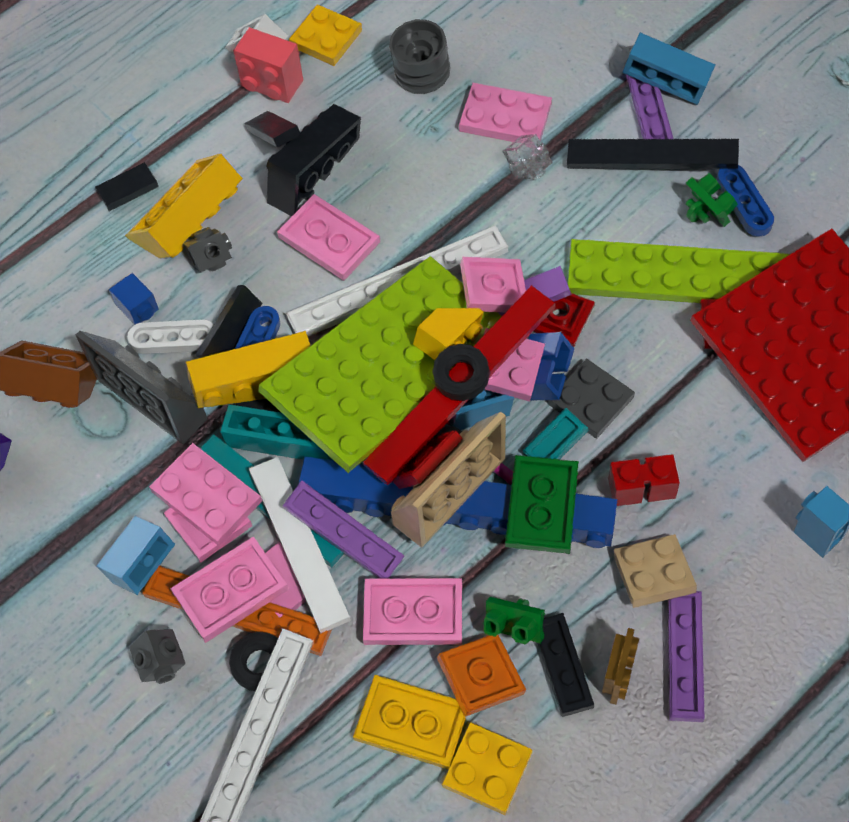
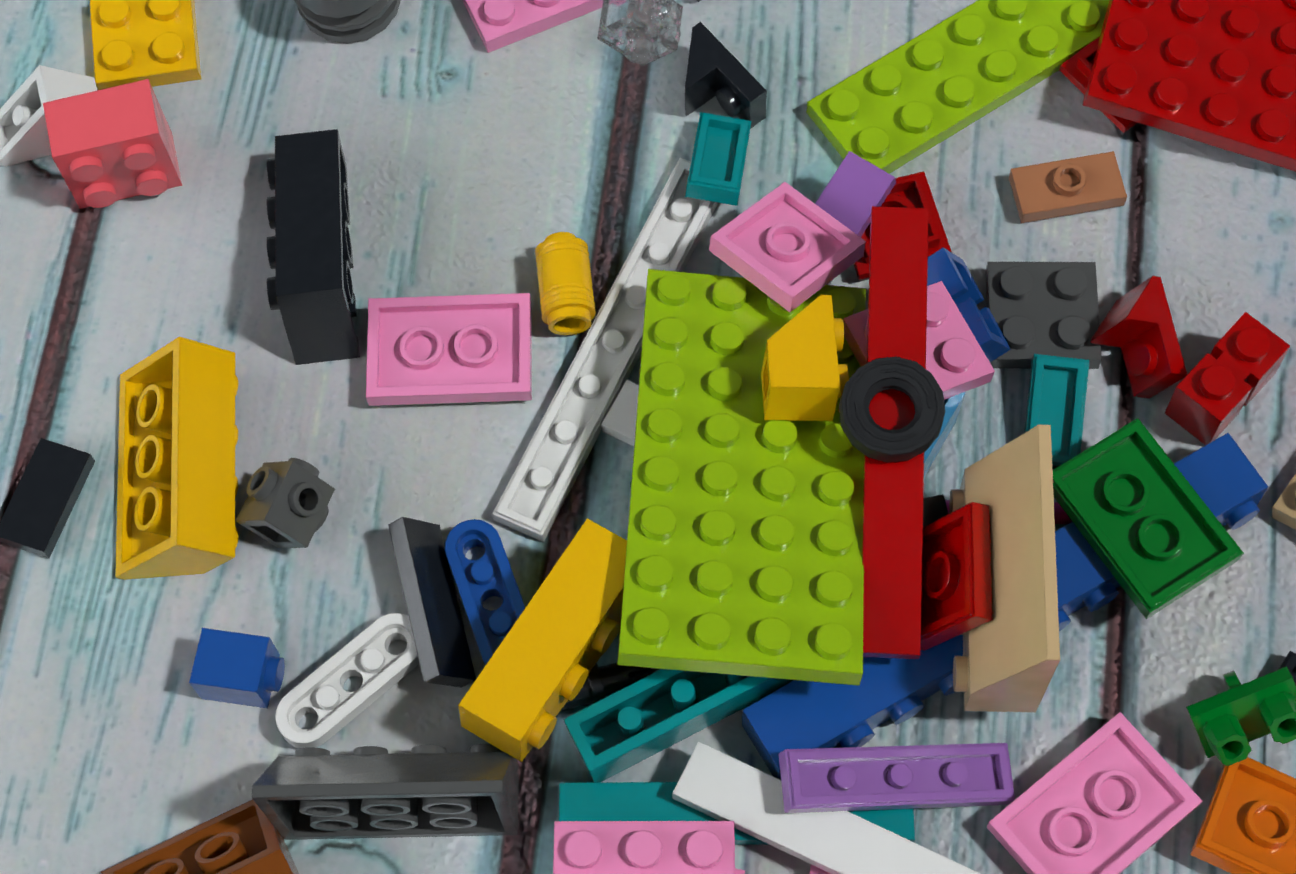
camera: 40 degrees left, 5 degrees up
black tile [245,111,301,147] -> none
none -> yellow head [535,232,596,335]
none -> black slope [685,22,767,129]
none -> teal tile [685,112,752,206]
none -> nougat plate [1009,151,1127,223]
none -> red slope [1090,276,1187,399]

